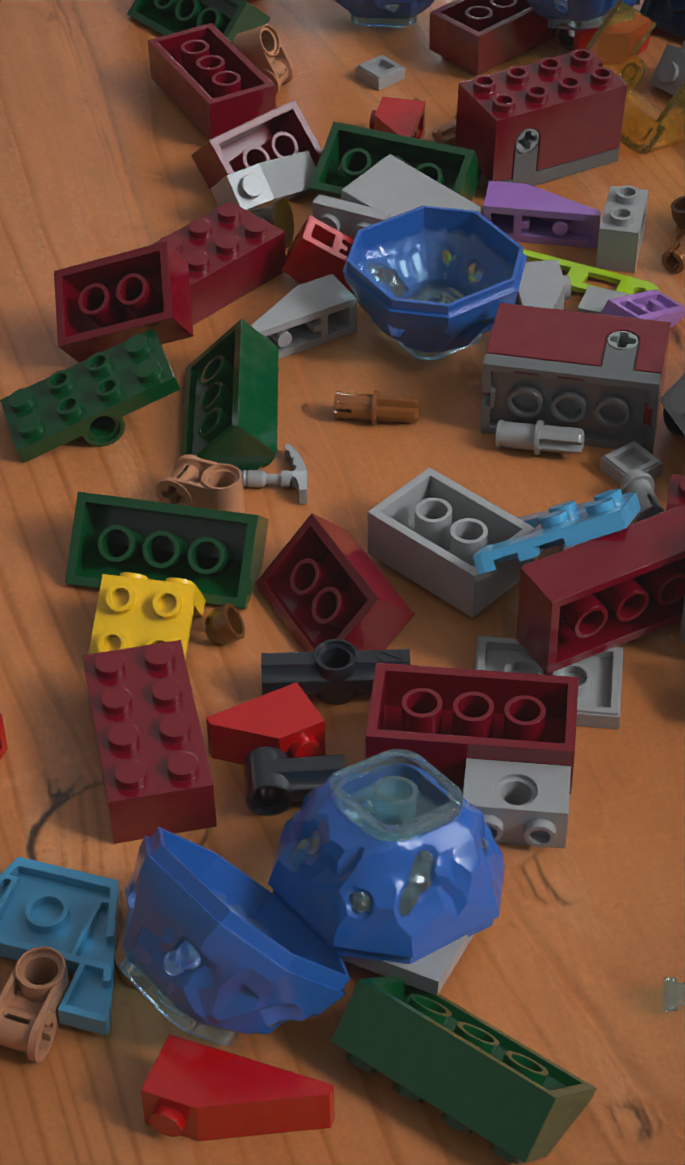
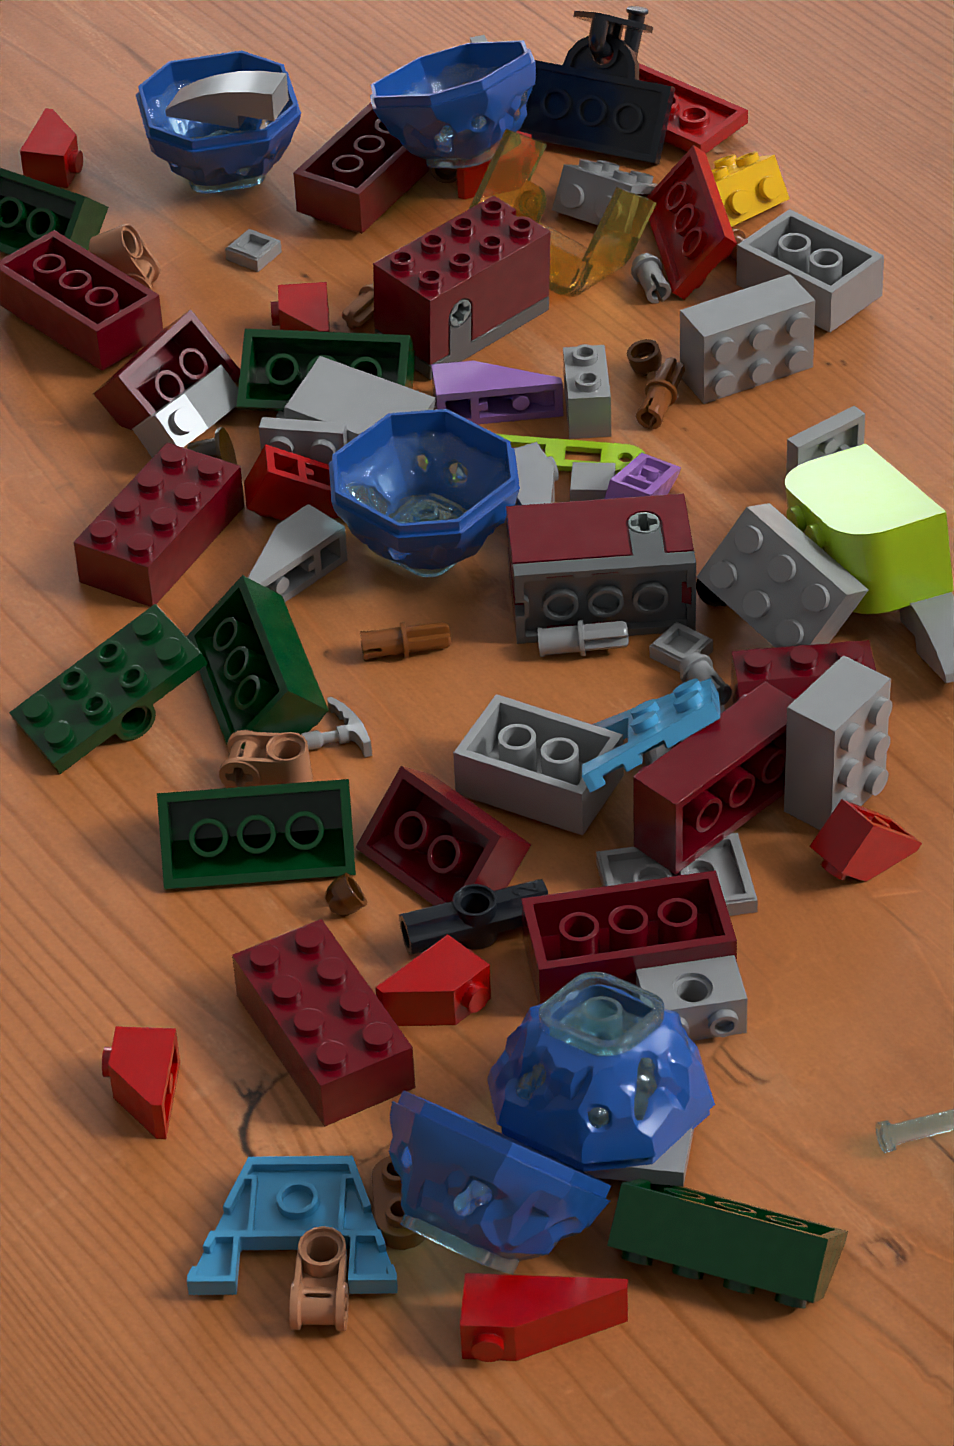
camera: 15 degrees left, 0 degrees up
dark red brick [54,241,194,363] -> none
yellow bracket [88,572,206,659] -> none
black piece [243,746,345,816] -> none

